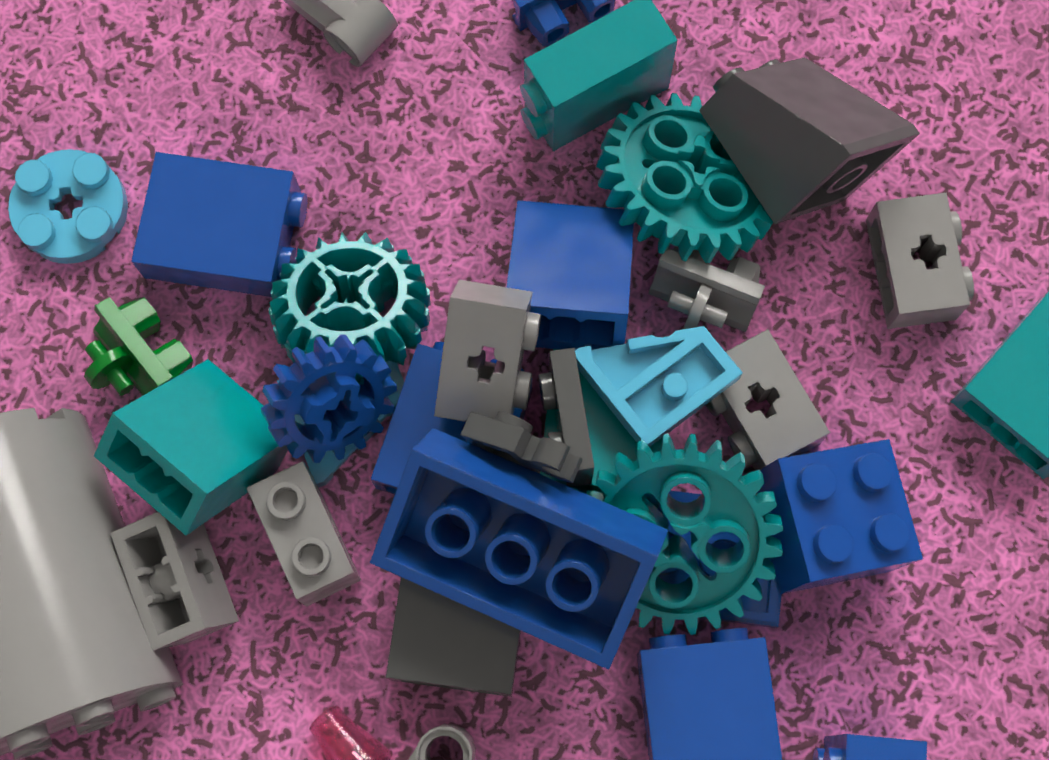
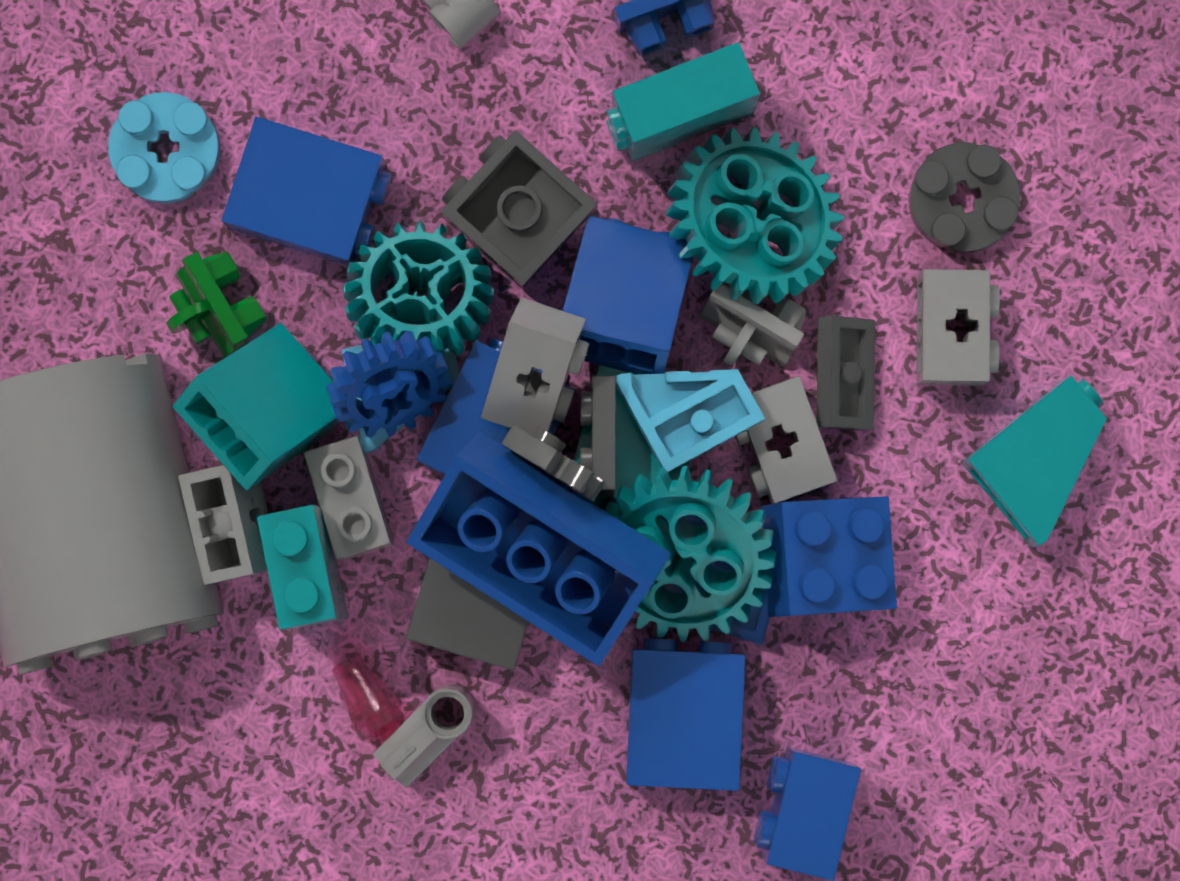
camera: 10 degrees right, 10 degrees up
dark grey slope [699,57,920,224] -> none
none -> teal brick [257,505,349,630]
none -> dark grey plate [441,130,598,288]
none -> dark grey plate [816,315,875,431]
none -> dark grey plate [908,142,1020,254]

